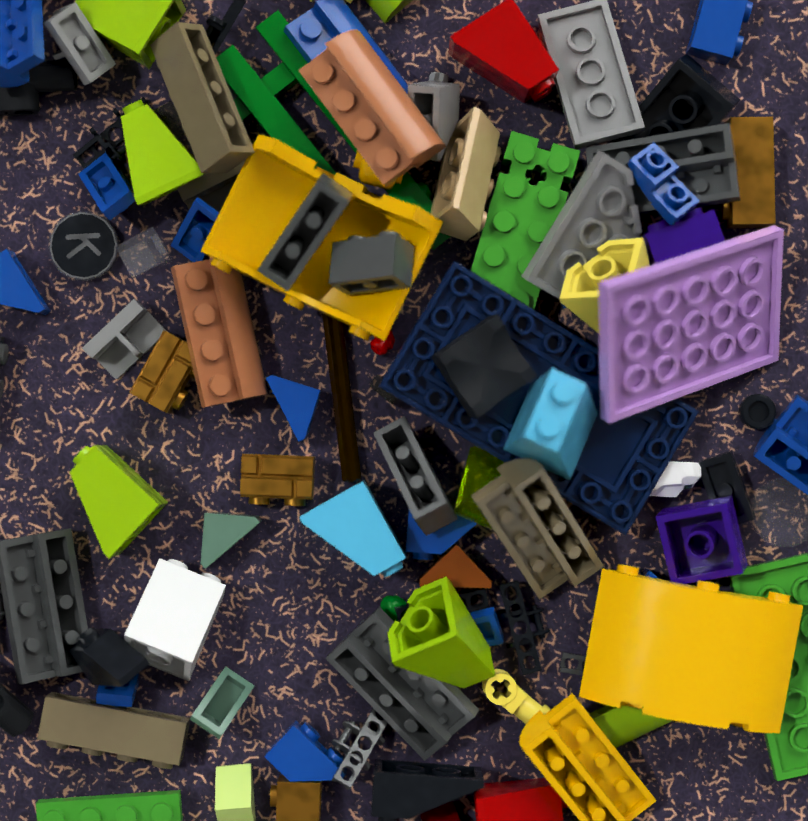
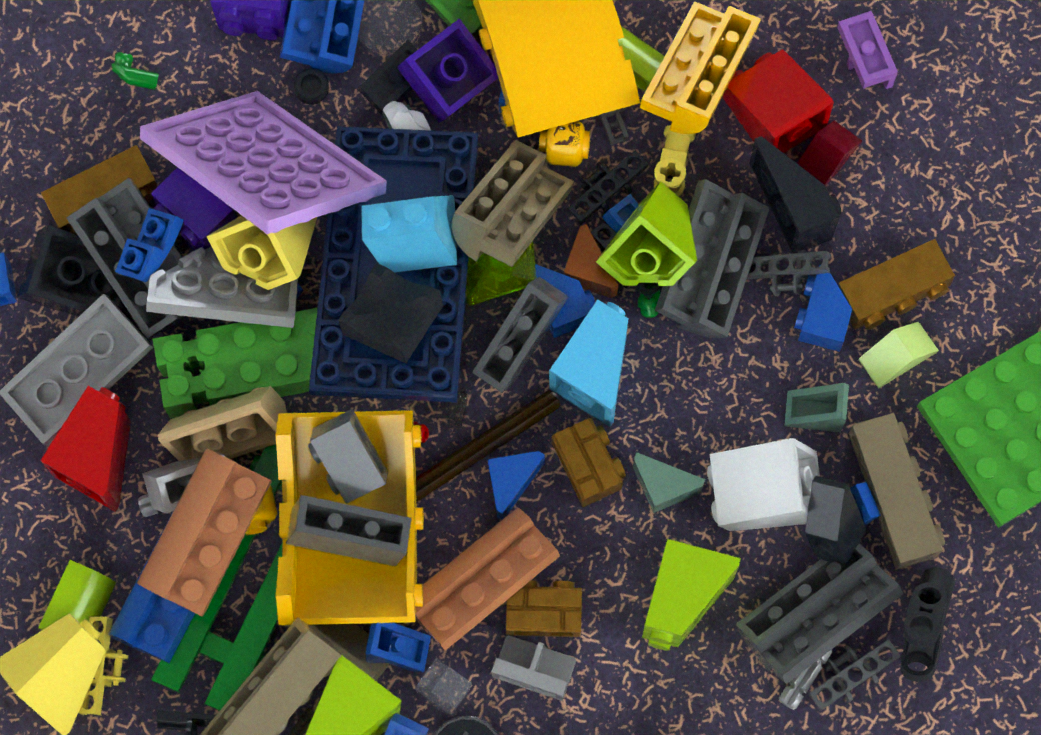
camera: 110 degrees left, 15 degrees down
none -> yellow head [539,121,590,167]

